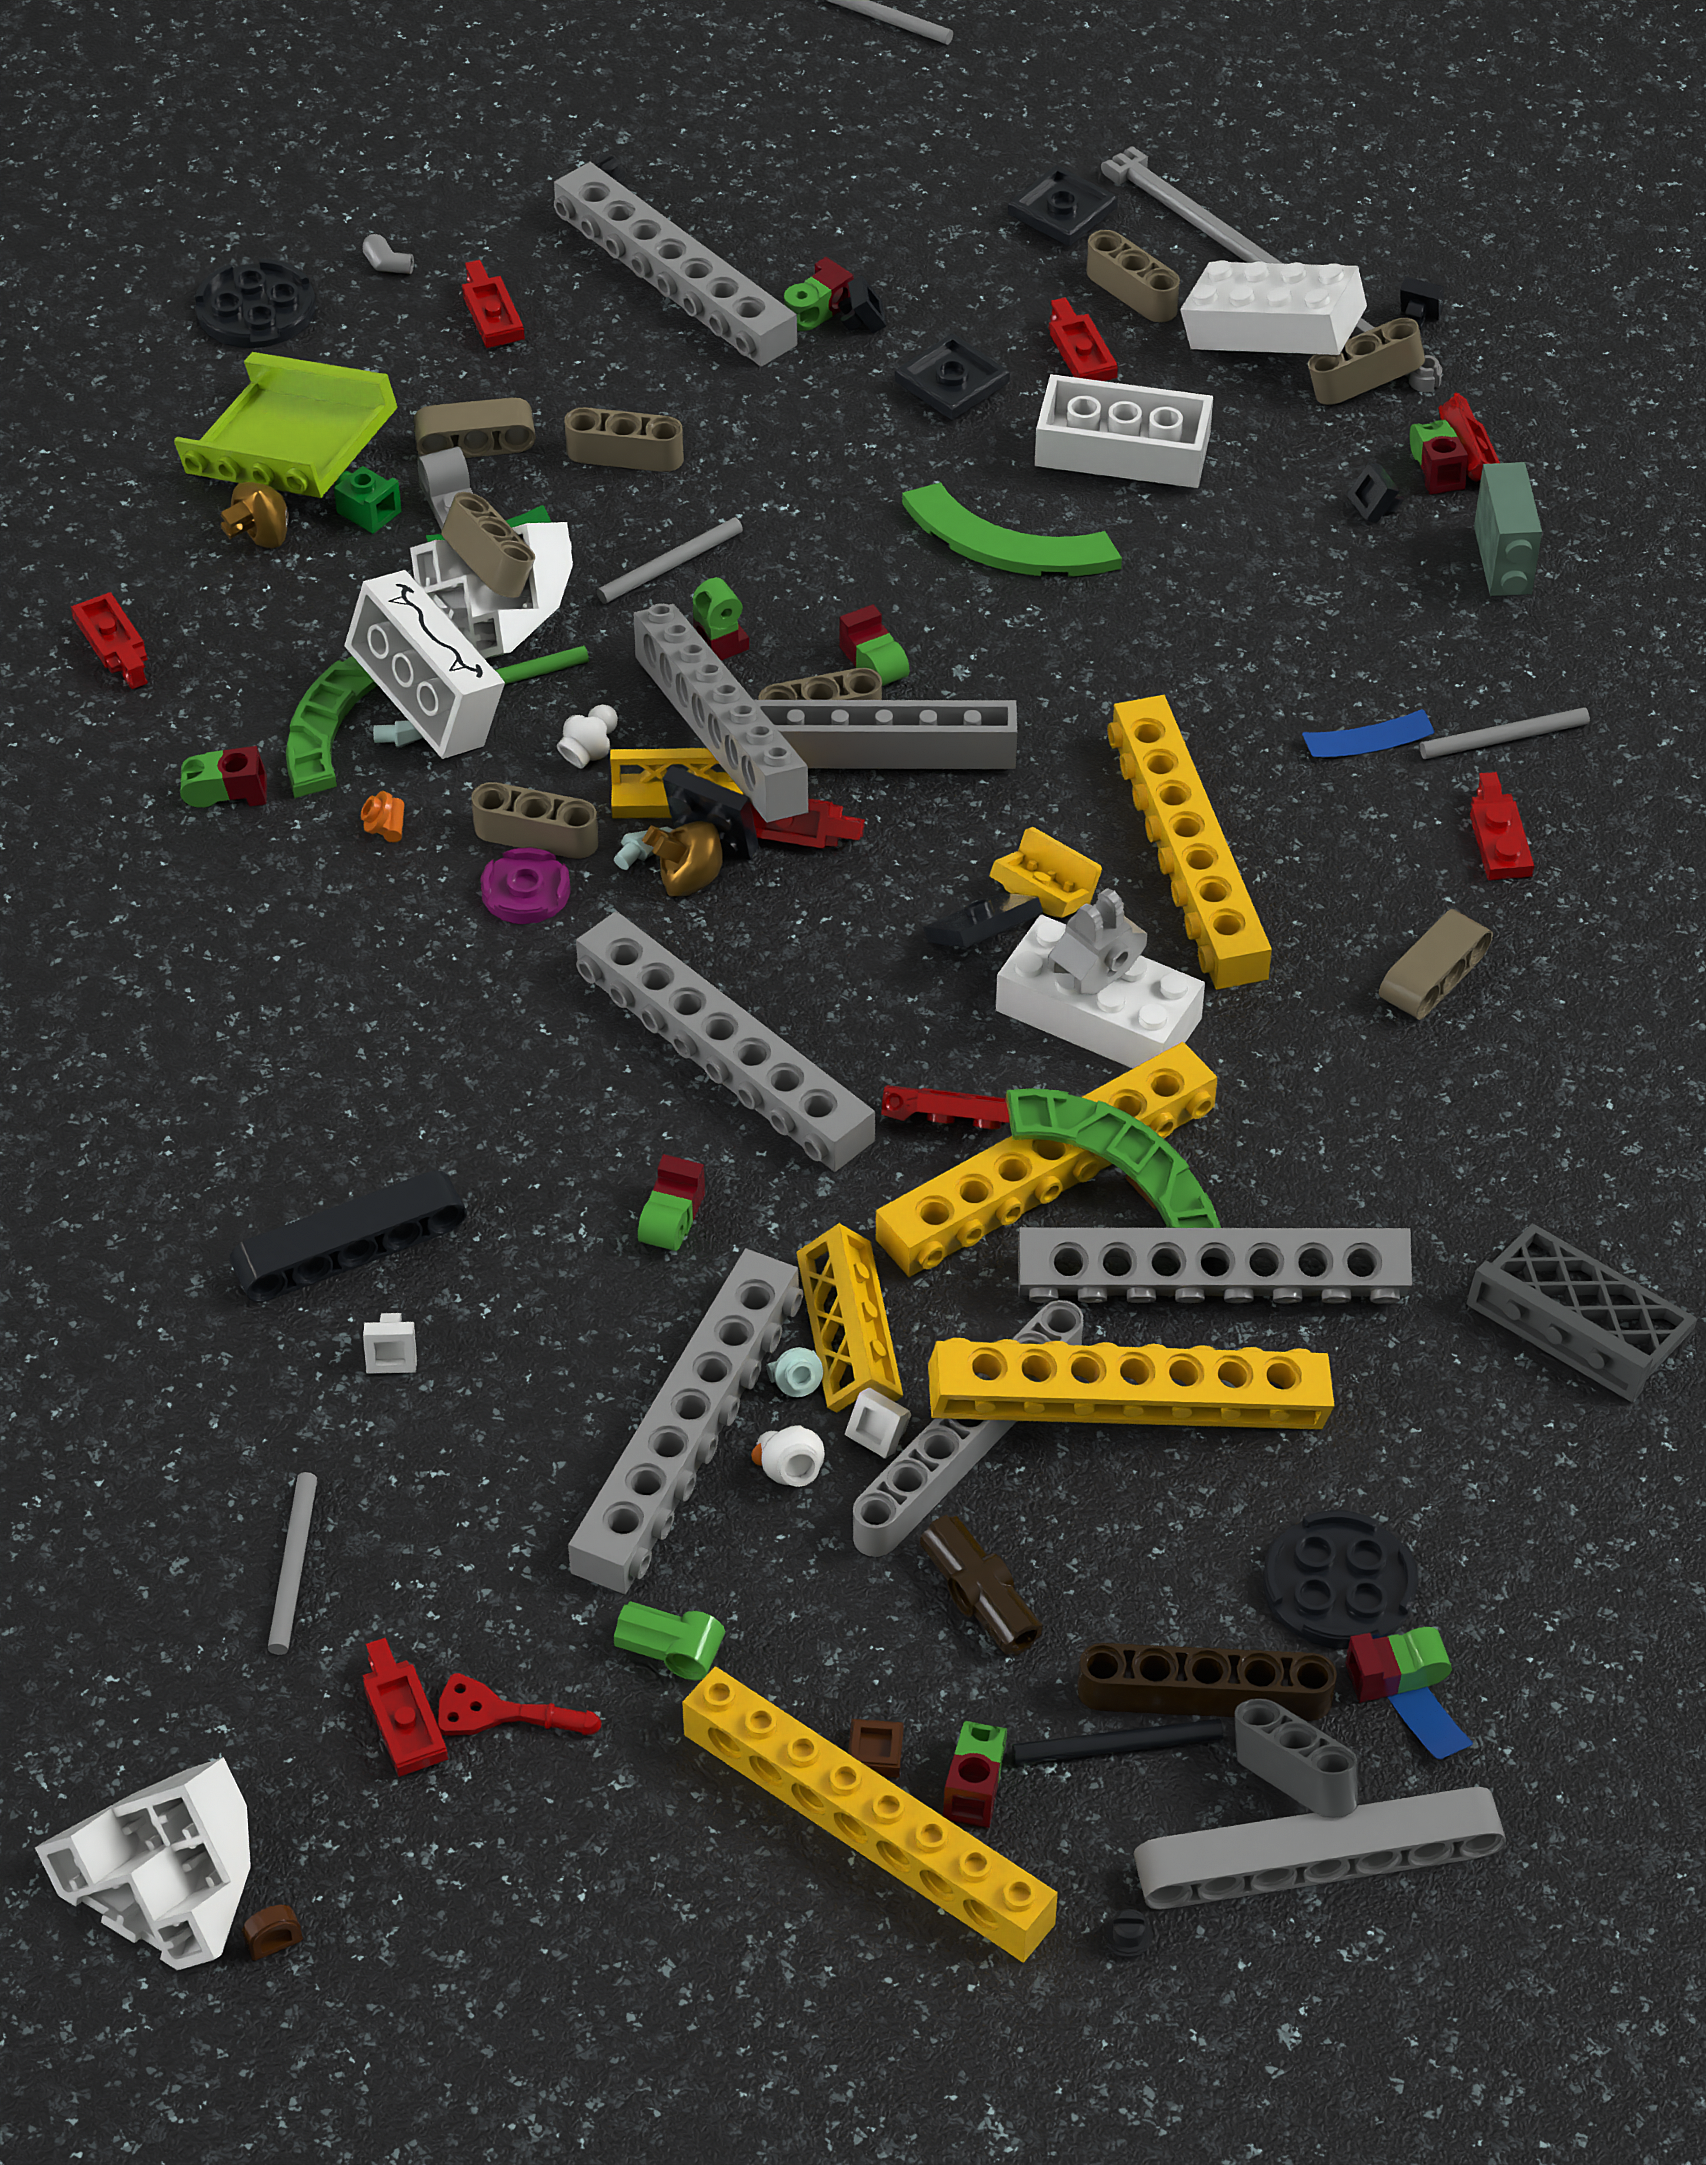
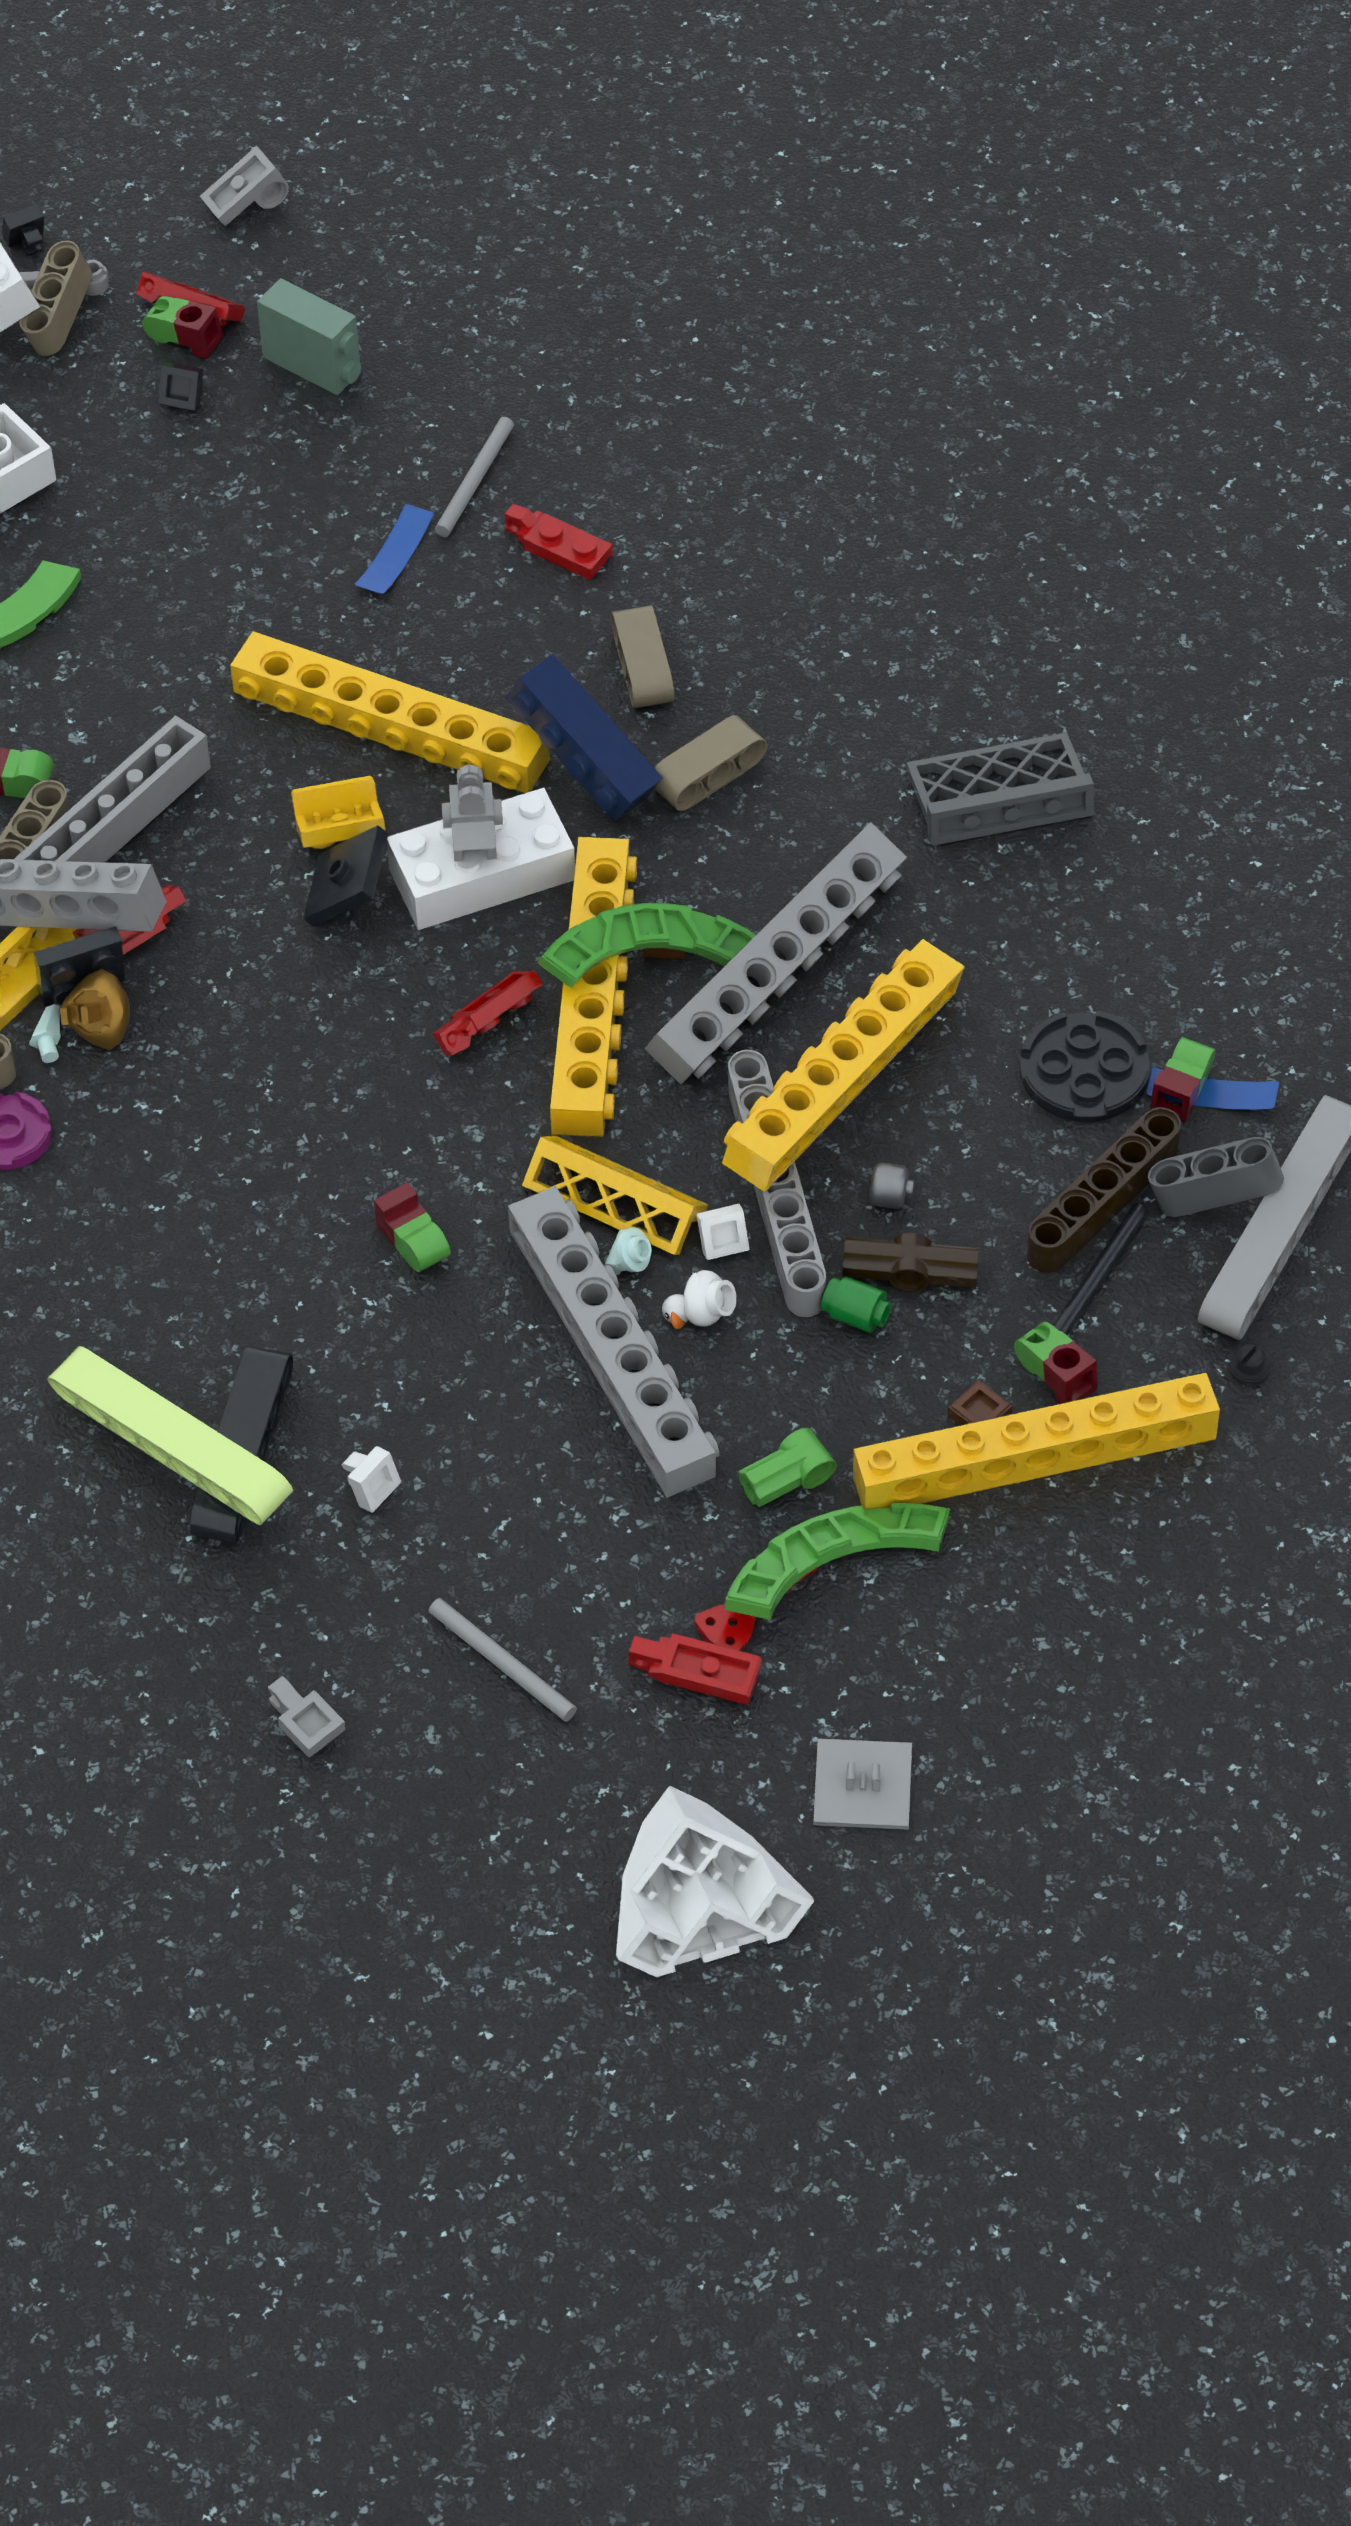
camera: 50 degrees left, 5 degrees up
reddish brown tile [242,1905,303,1961] -> none
light grey brick [576,911,875,1172] -> none
none -> yellowish green beam [47,1346,293,1525]
none -> light grey plate [200,146,289,226]
none -> light grey plate [268,1676,345,1758]
none -> dark blue brick [505,654,663,822]
none -> dark tan beam [654,715,768,811]
none -> bright green tile [725,1503,950,1620]
none -> light grey piece [813,1739,912,1830]
none -> green brick [821,1277,891,1333]
none -> flat silver piece [869,1162,914,1209]

